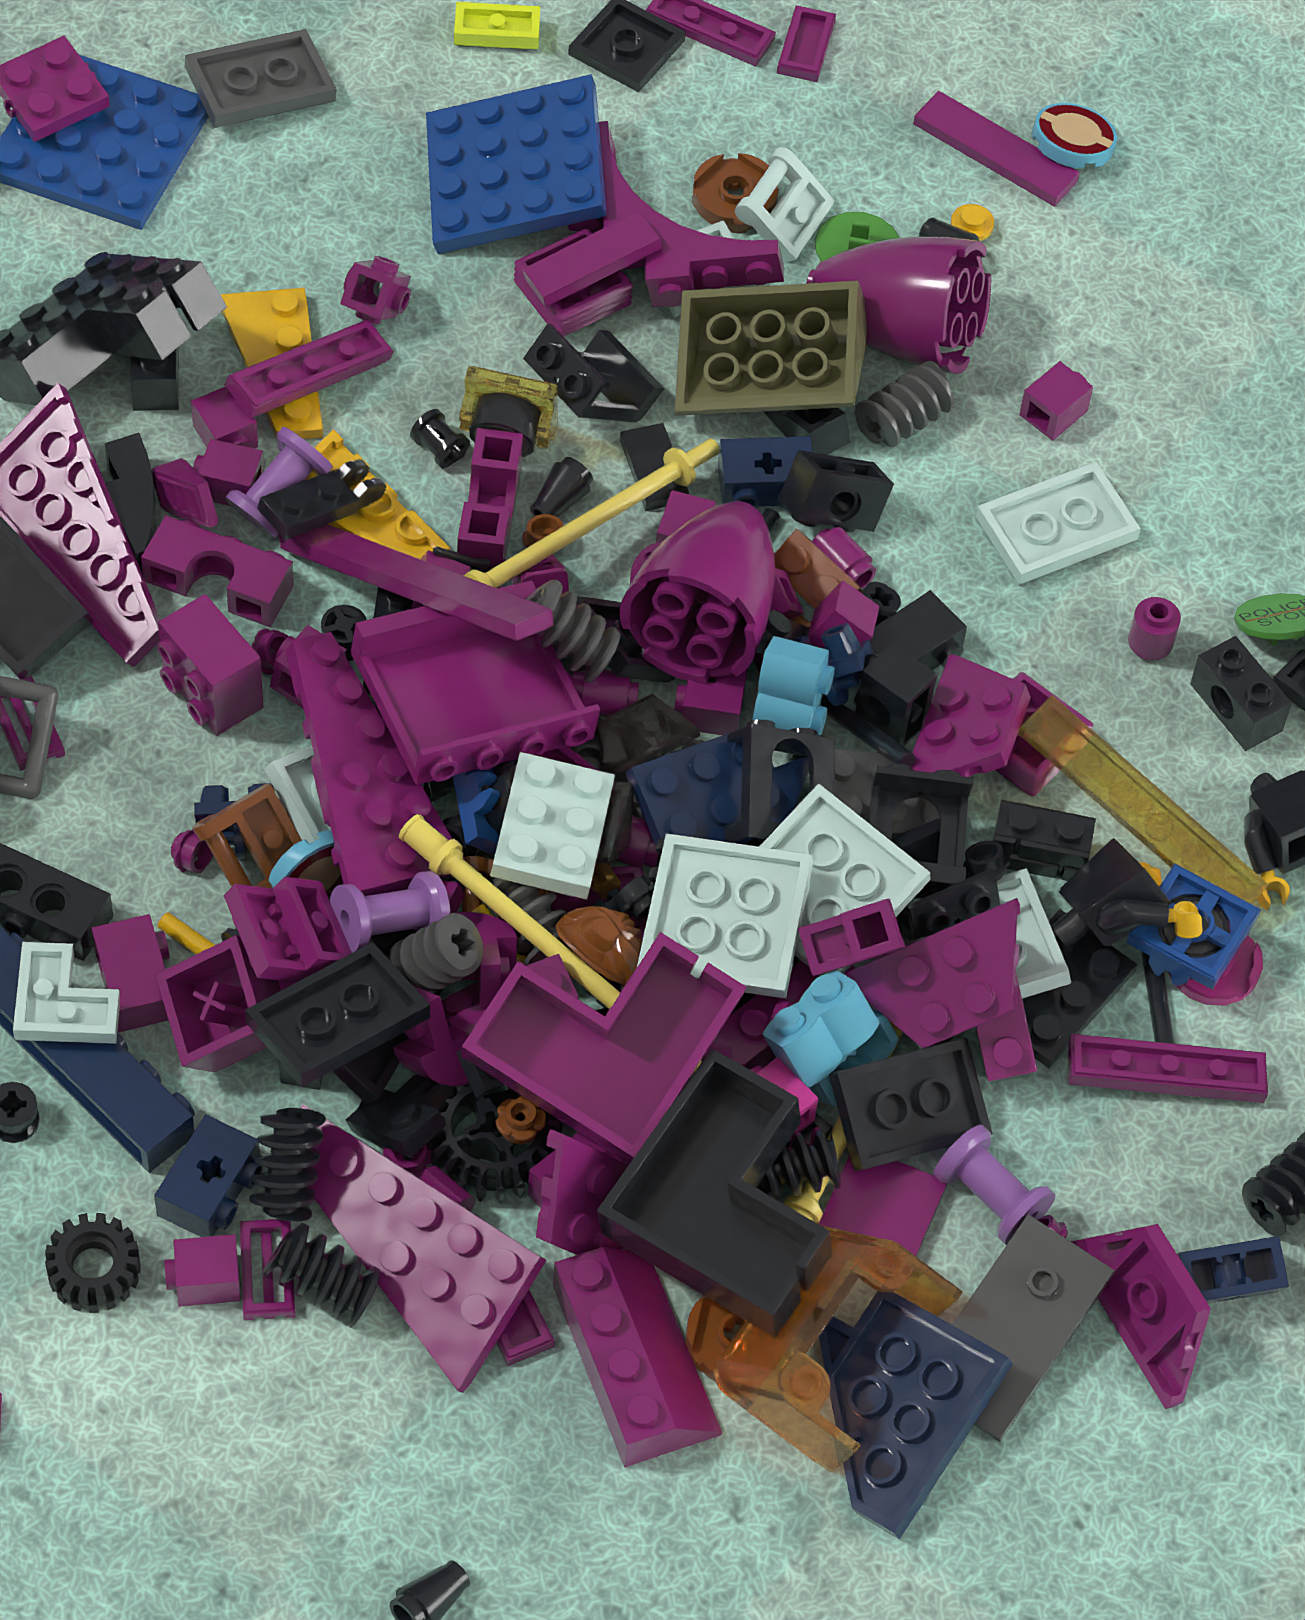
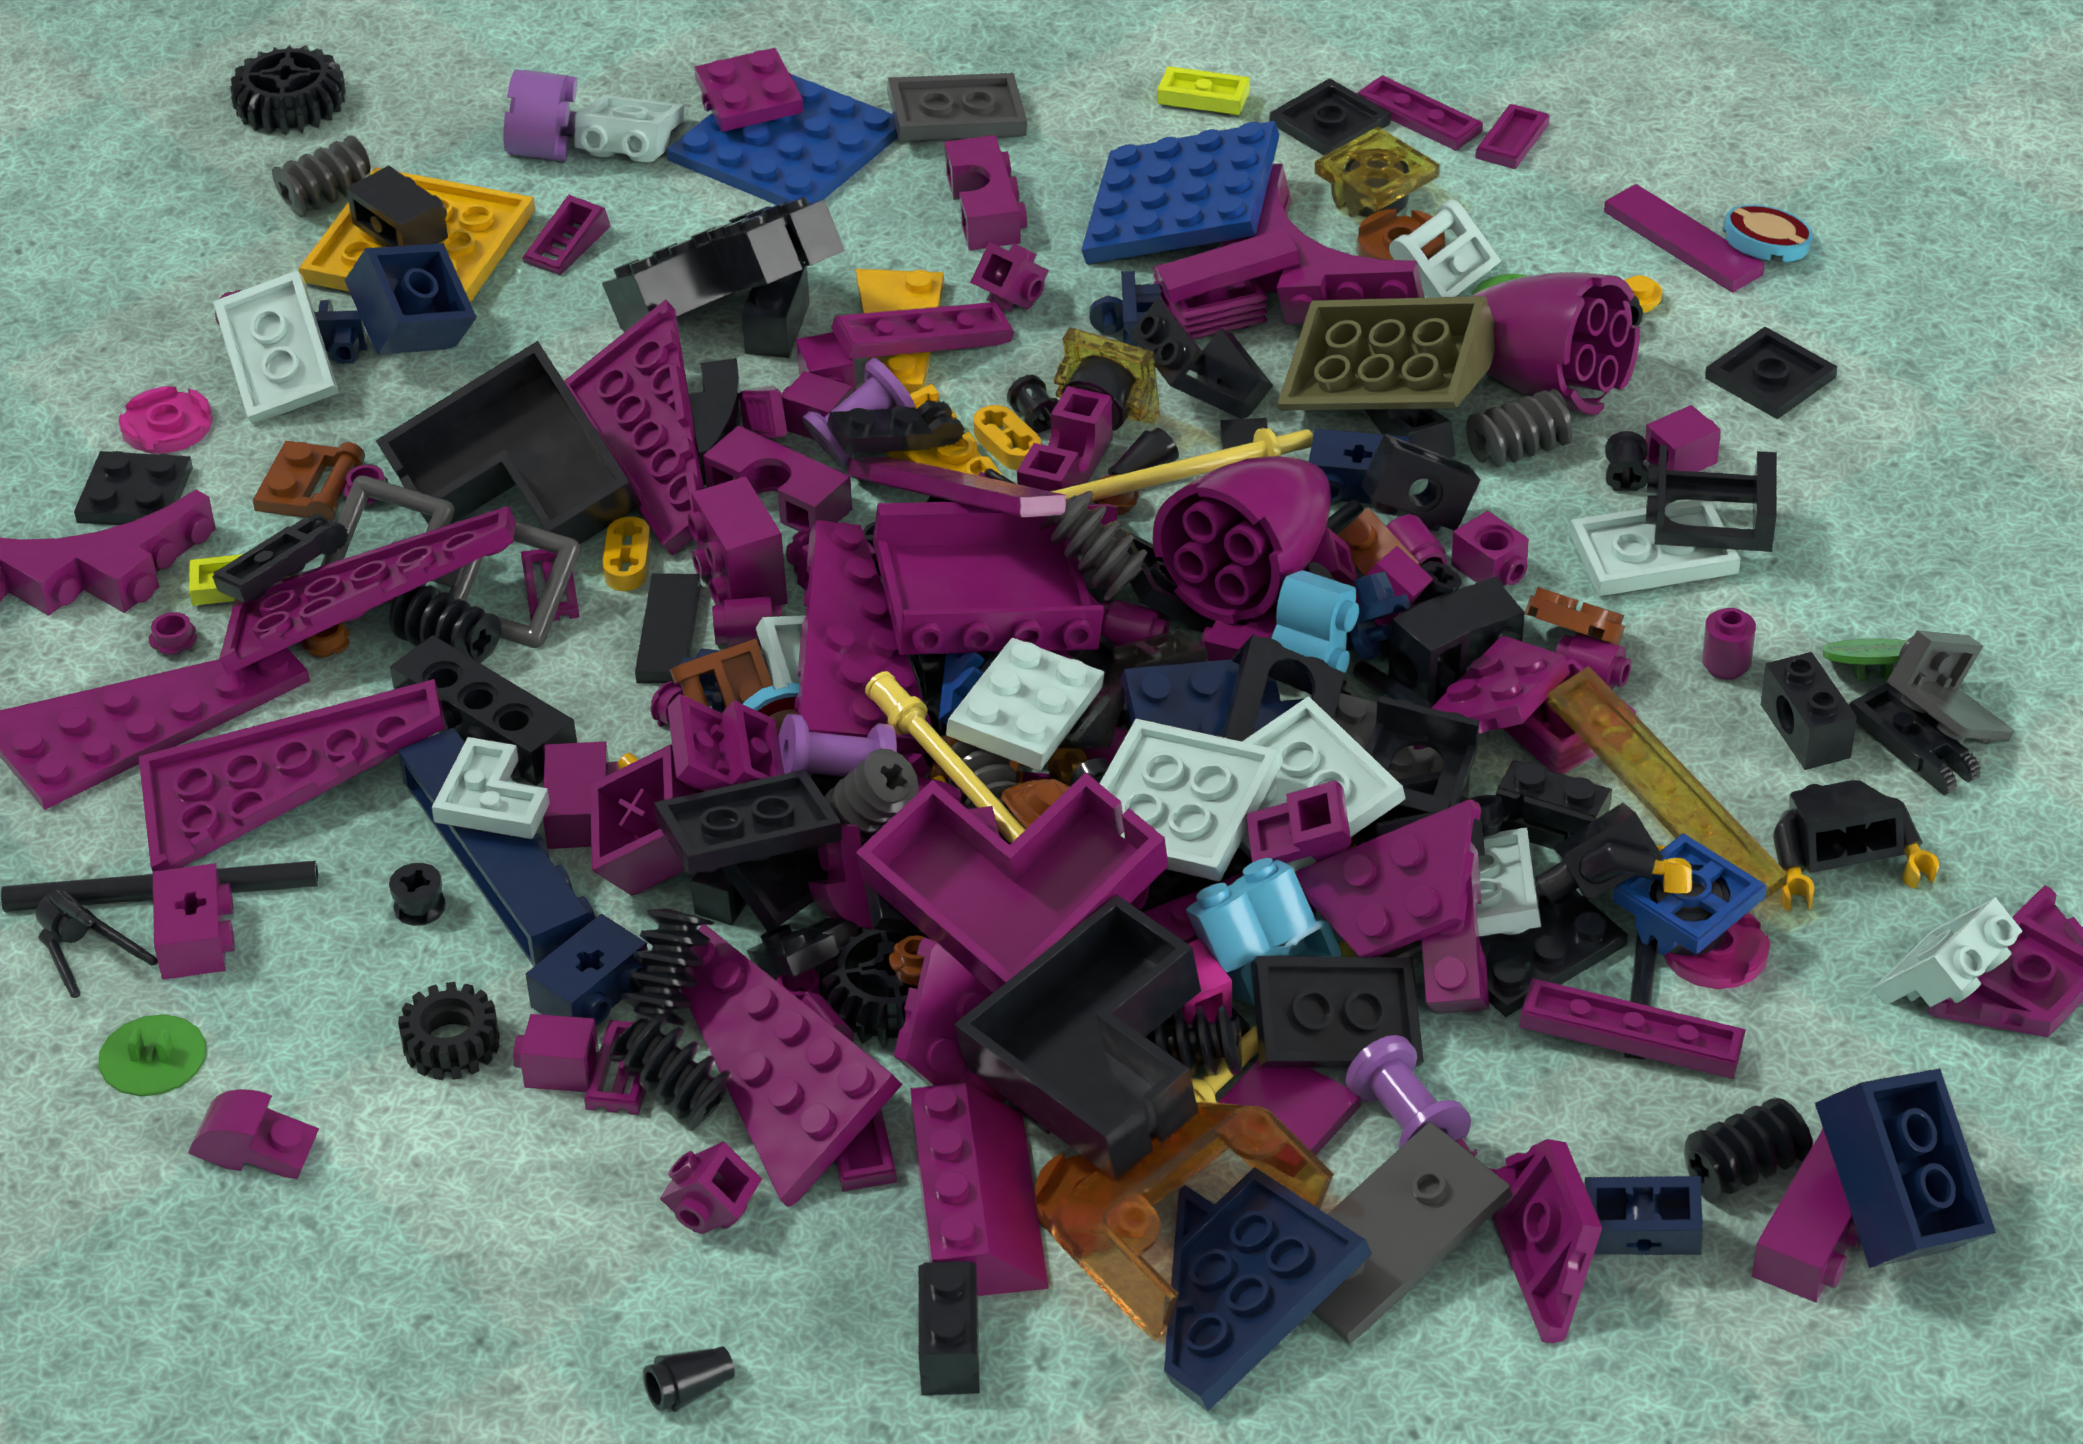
camera: 20 degrees right, 15 degrees down
none -> yellow beam [603,516,651,591]
none -> black tile [635,573,701,683]
none -> magenta brick [659,1141,762,1234]
none -> magenta brick [712,596,782,648]
none -> black brick [918,1261,980,1396]
none -> magenta arch [944,135,1027,251]
none -> yellow beam [974,405,1041,471]
none -> dark blue hips [1089,271,1161,355]
none -> clear yellow piece [1315,127,1440,218]
none -> magenta brick [1451,511,1529,587]
none -> dark orange plate [1525,587,1626,645]
none -> magenta brick [1555,633,1631,690]
none -> black bush [1605,431,1648,491]
none -> black panel [1646,445,1777,552]
none -> black tile [1705,326,1838,419]

